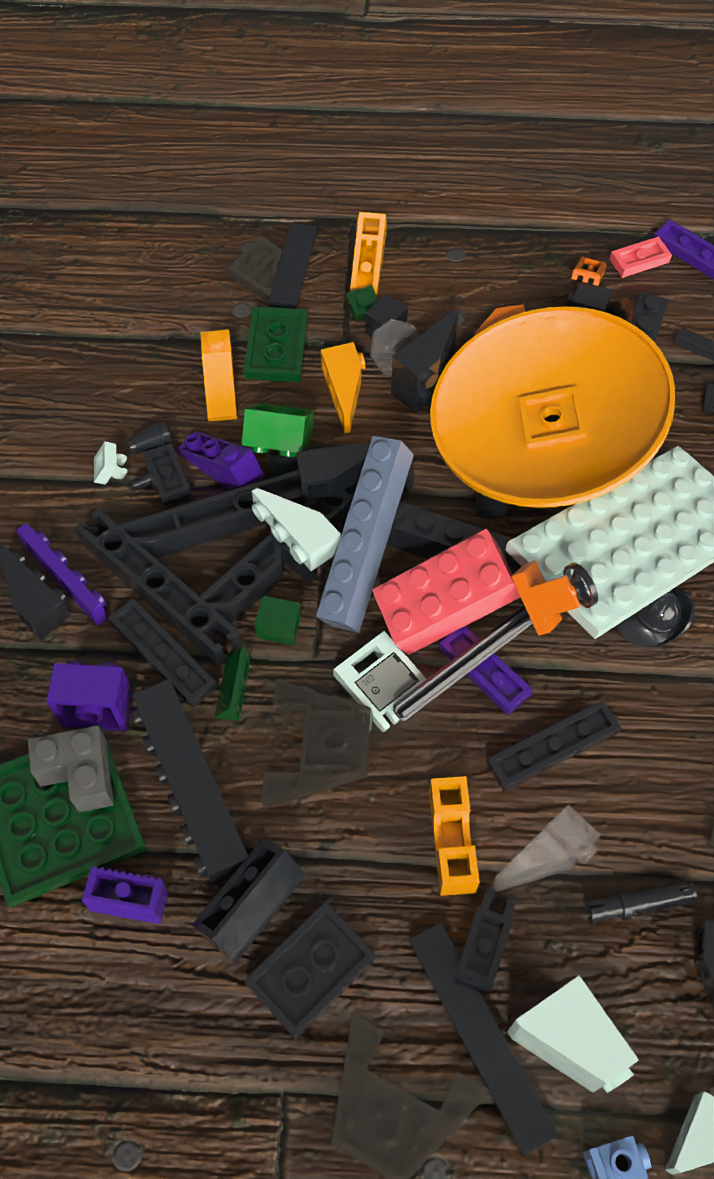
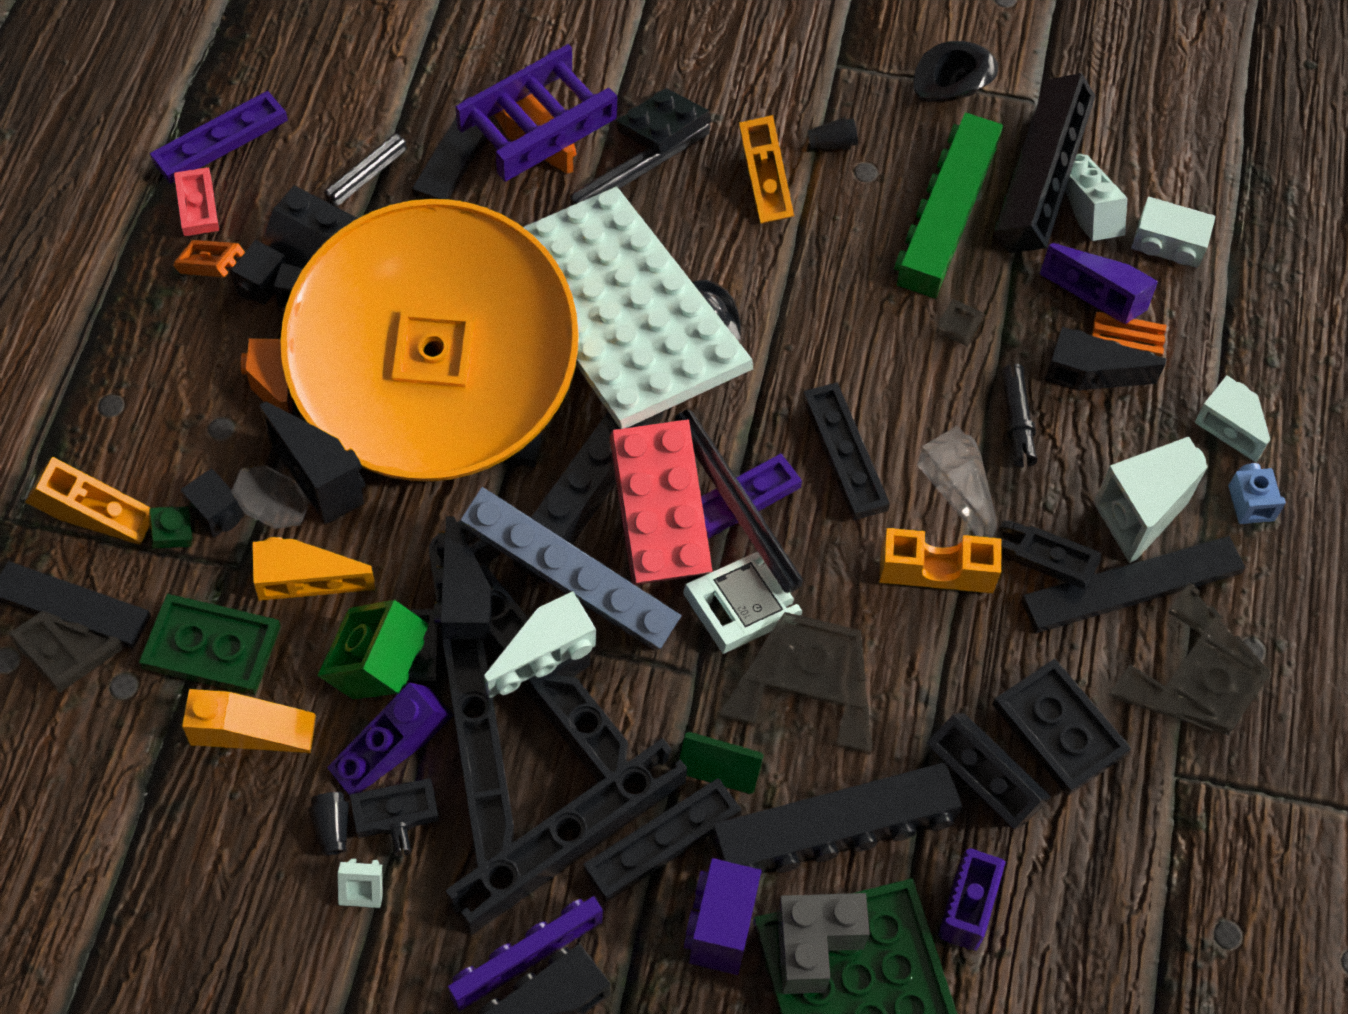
camera: 85 degrees left, 0 degrees up
dark green panel [255,596,302,646] -> none
orange piece [511,560,598,636] -> none

